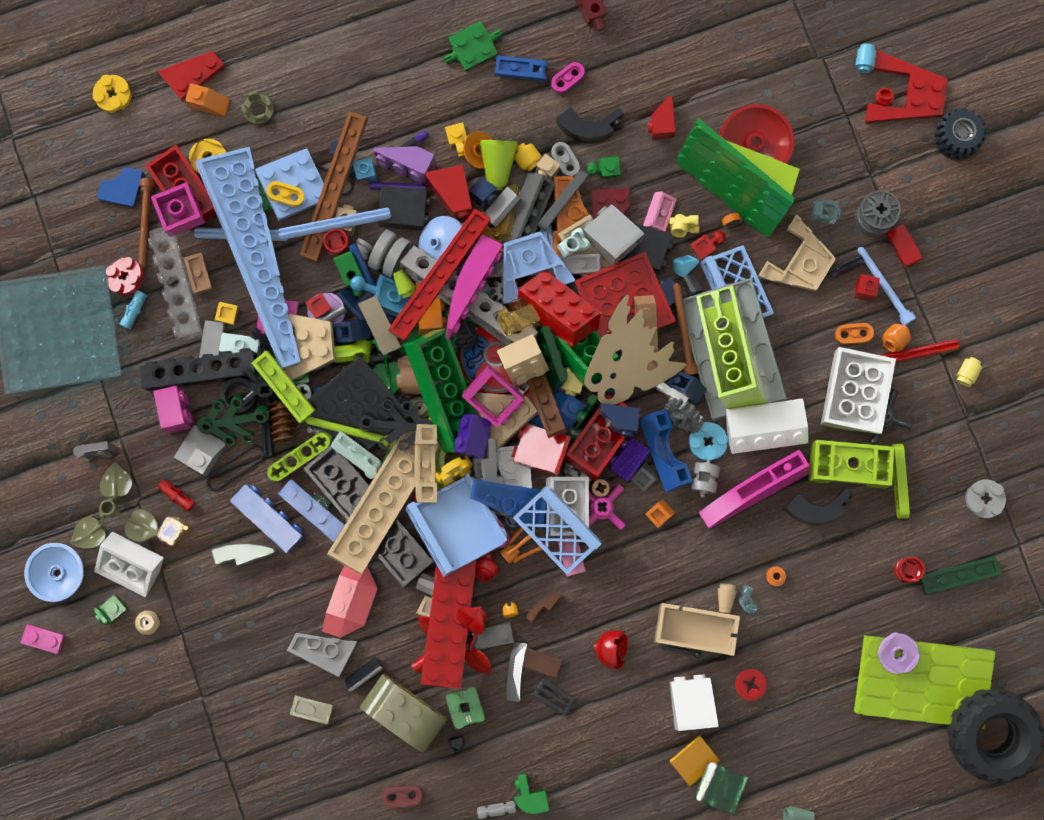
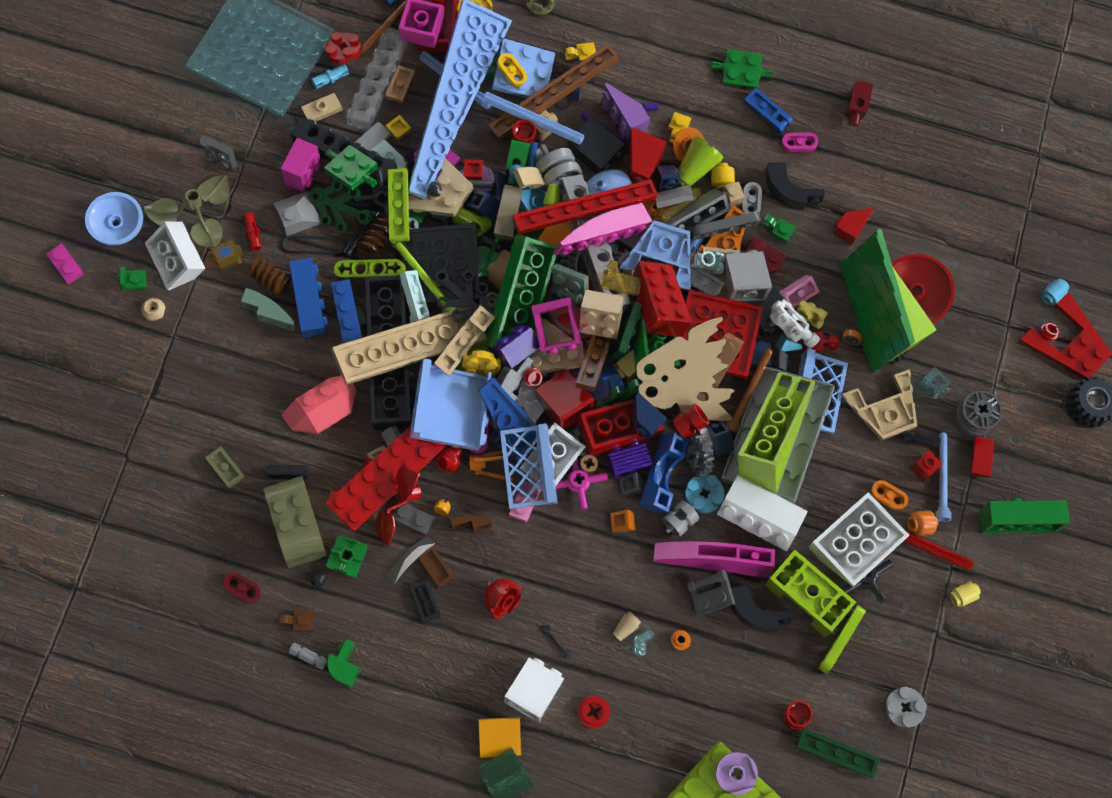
camera: 25 degrees right, 10 degrees down
light grey wing [287,633,357,677] -> none
dark azure bracket [353,158,378,182] -> none
tan piece [654,603,740,656] -> none
none -> reddish brown piece [249,256,292,295]
none -> reddish brown plate [279,610,314,632]
none -> tan plate [301,93,342,122]
none -> green plate [324,145,378,191]
none -> black hinge [427,181,442,198]
none -> tan slope [513,167,546,189]
none -> red plate [523,368,542,387]
none -> sand green plate [552,264,589,305]
none -> yellow plate [565,42,596,61]
none -> red wheel [673,403,709,439]
none -> dark grey plate [687,570,735,616]
none -> white brick [770,299,820,349]
none -> green brick [979,498,1070,534]

